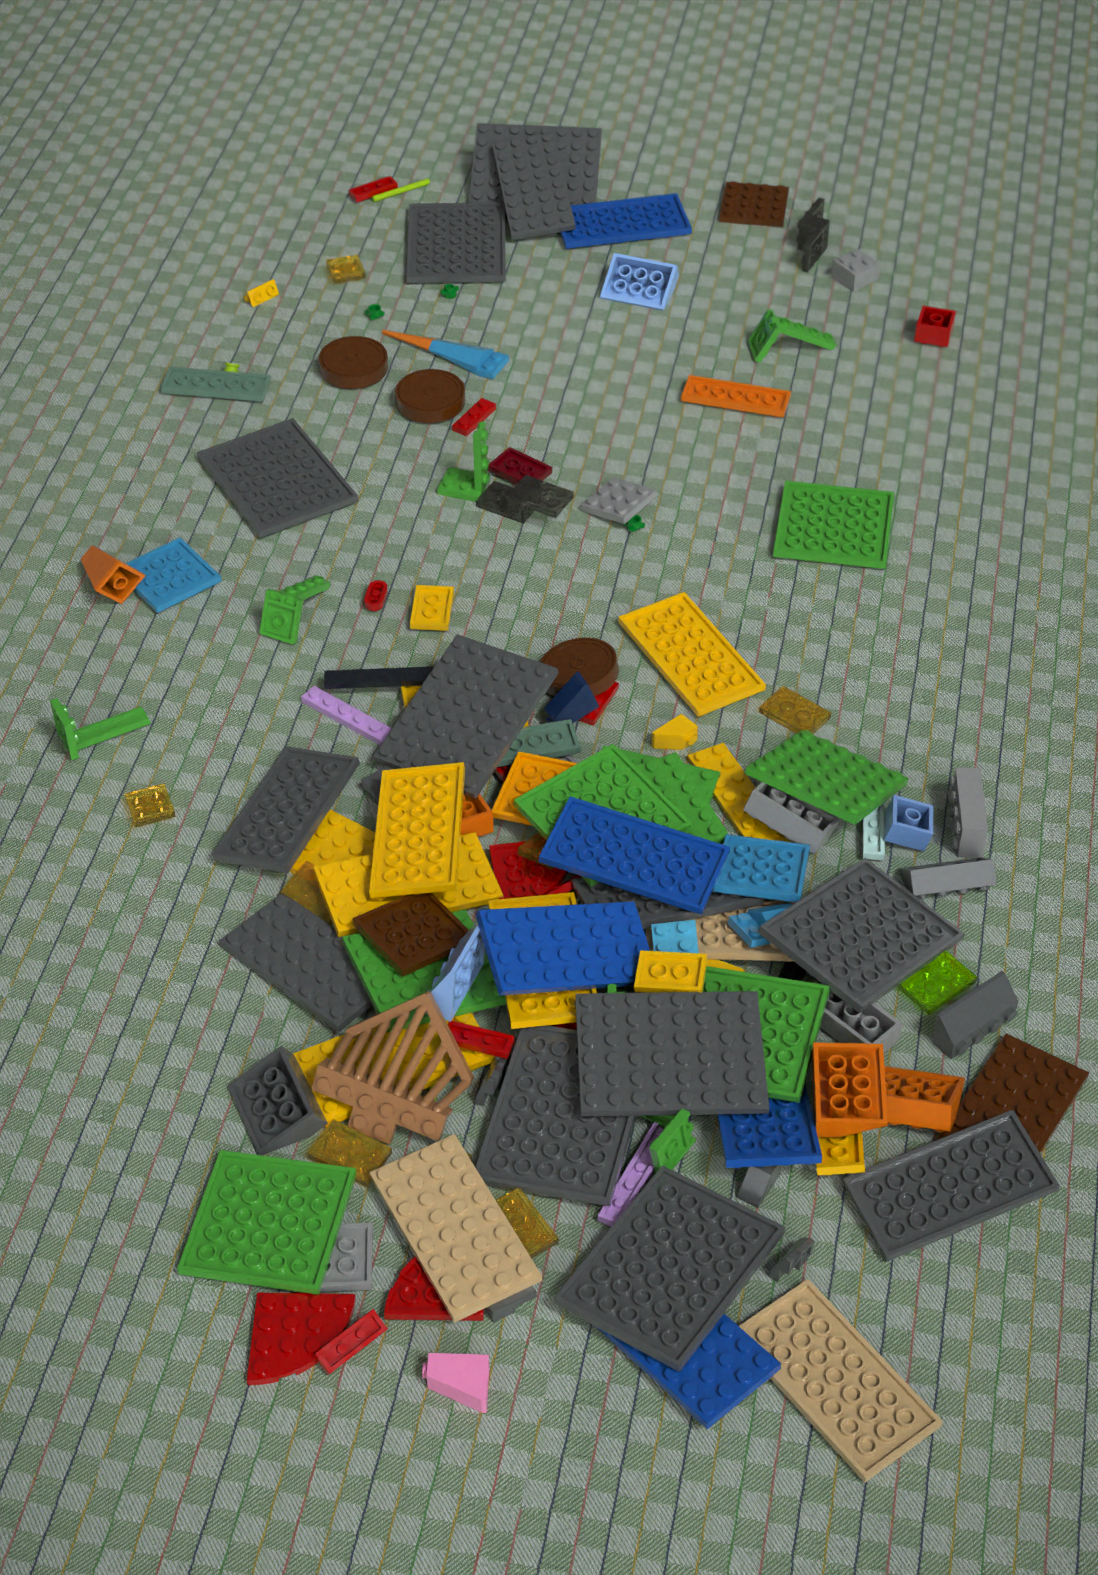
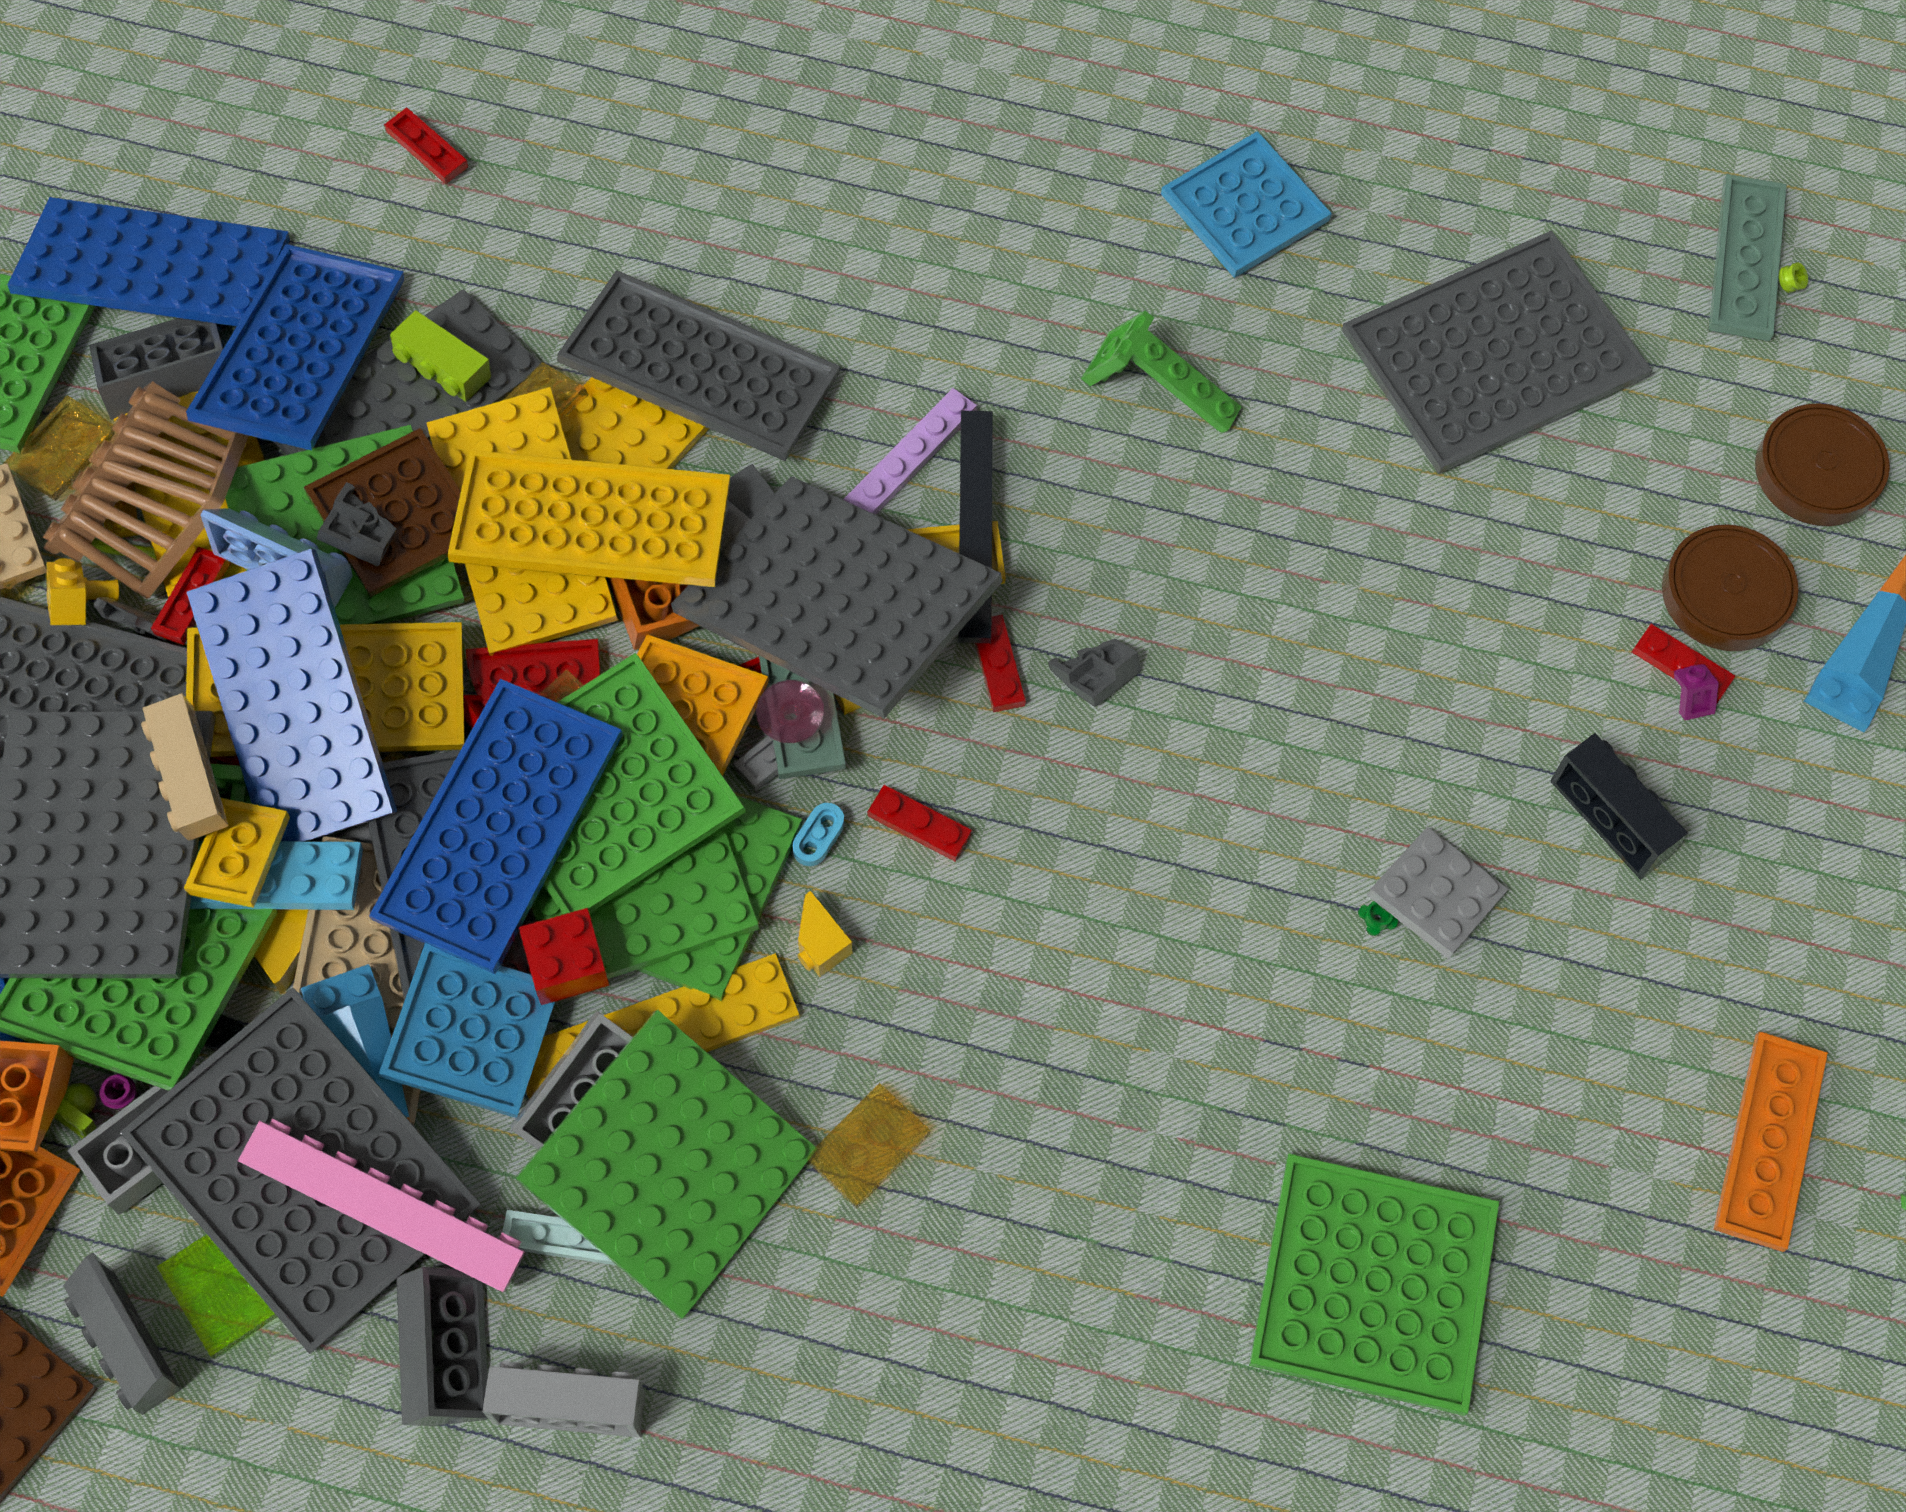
camera: 90 degrees right, 20 degrees up
bright green bracket [50,698,151,760] -> none
orange slope [81,545,145,604] -> none
clear yellow plate [124,783,176,828] -> none
red plate [364,580,388,611] -> none
yellow plate [410,585,454,631] -> none
bright green bracket [437,422,490,502] -> none
clear smoke bracket [476,475,574,524] -> none
dark red plate [488,447,552,491] -> none
reddish brown brick [540,637,619,697] -> none
dark blue slope [544,671,599,723] -> none
yellow plate [618,592,766,717] -> none
medium blue brick [884,795,933,851] -> none
none -> blue plate [7,197,290,326]
none -> yellow brick [47,558,119,625]
none -> magenta cone [100,1074,138,1111]
none -> tan brick [141,693,229,841]
none -> blue plate [186,244,404,450]
none -> bright pink brick [238,1118,525,1292]
none -> dark grey slope [316,482,396,567]
none -> red plate [384,107,469,184]
none -> lime brick [390,310,491,402]
none -> red brick [519,908,610,1005]
none -> clear pink dish [756,680,824,743]
none -> medium azure plate [793,803,844,866]
none -> dark grey slope [1048,639,1141,707]
none -> black brick [1550,733,1688,880]
none -> magenta bracket [1674,664,1718,721]

